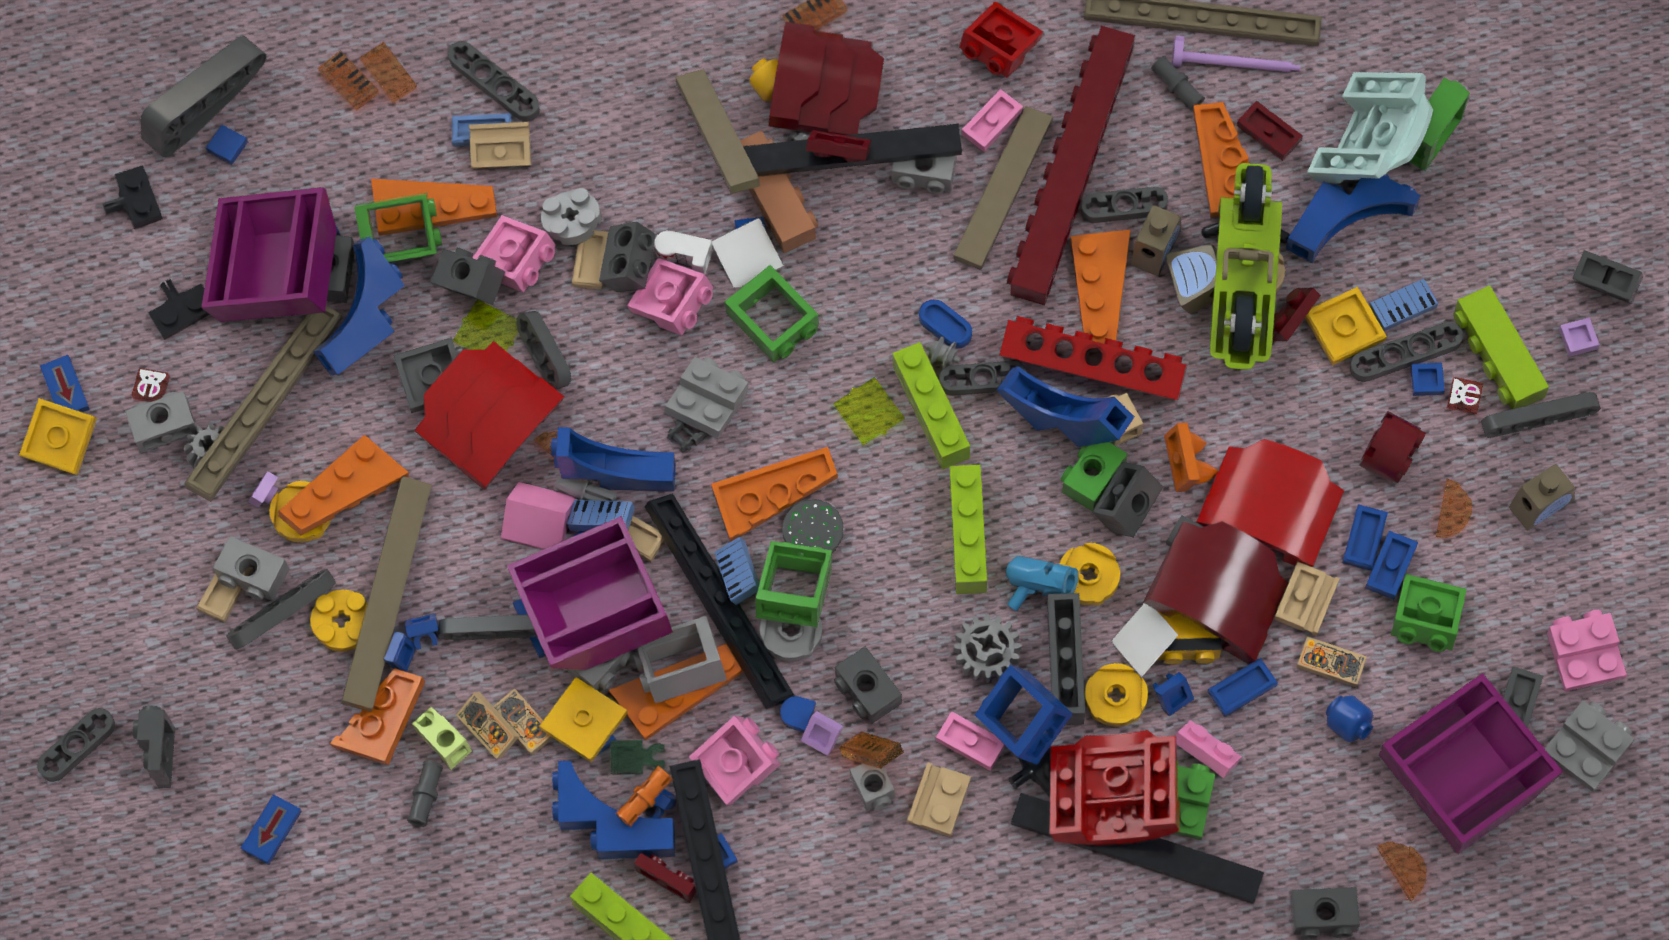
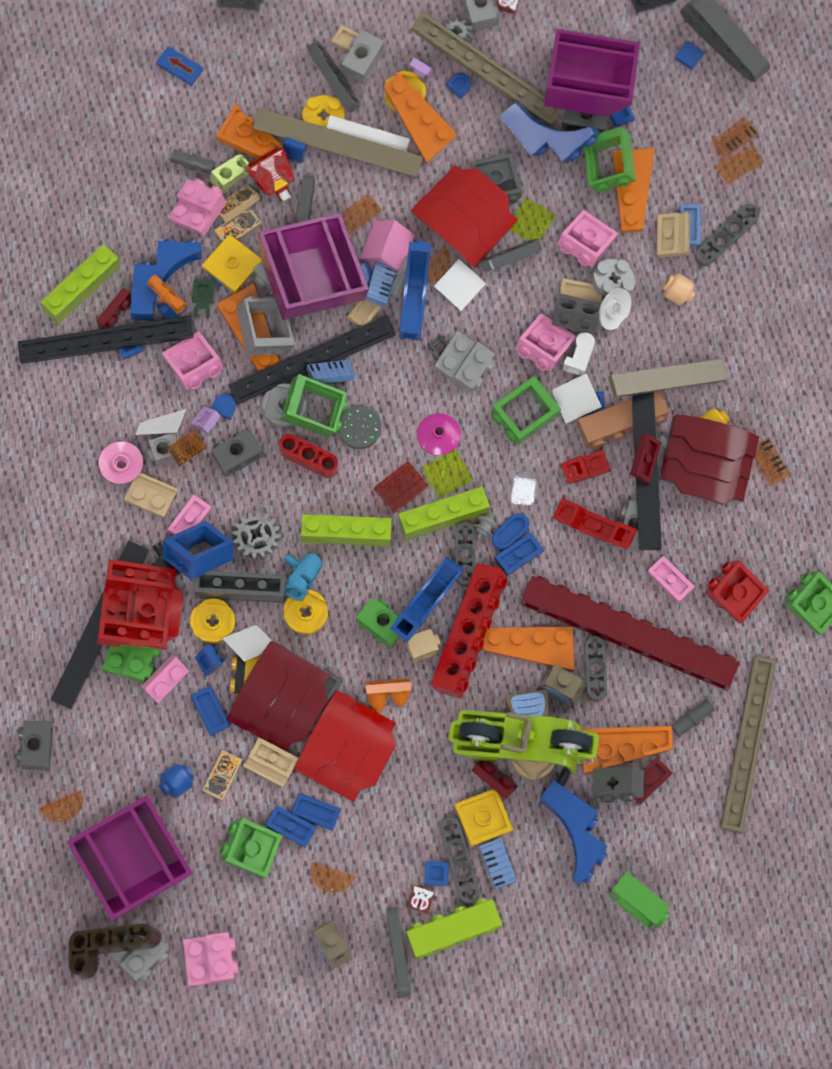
camera: 85 degrees right, 5 degrees up
black plate [148,279,210,340] -> none
blue tile [405,613,439,650] -> none
dark grey brick [431,247,506,305] -> none
orange wing [711,447,838,542] -> none
dark tan tile [954,106,1053,270] -> none
dark grey brick [1092,462,1163,538] -> none
lavender piece [1172,35,1300,72] -> none
light aqua slope [1307,72,1433,183] -> none
dark red brick [1359,411,1426,483] -> none
dark grey plate [1503,666,1543,728] -> none
lavender plate [1559,318,1600,357] -> none
dark grey brick [1573,250,1643,304] -> none
none -> dark brown beam [69,923,161,979]
none -> bright pink dish [99,441,143,484]
none -> white sticker [135,409,186,435]
none -> bright pink plate [168,178,227,236]
none -> red torso [243,146,294,202]
none -> red beam [279,434,338,478]
none -> white sticker [327,115,410,151]
none -> clear orange tile [341,194,381,235]
none -> clear red plate [374,461,428,513]
none -> dark pink dish [417,413,461,455]
none -> white sticker [434,259,486,311]
none -> blue tile [445,74,471,100]
none -> blue plate [494,533,544,576]
none -> clear bracket [511,471,536,506]
none -> red slope [552,498,638,550]
none -> red slope [561,449,611,484]
none -> dark grey brick [592,766,644,803]
none -> white dish [599,288,631,330]
none -> light nougat head [662,273,695,306]

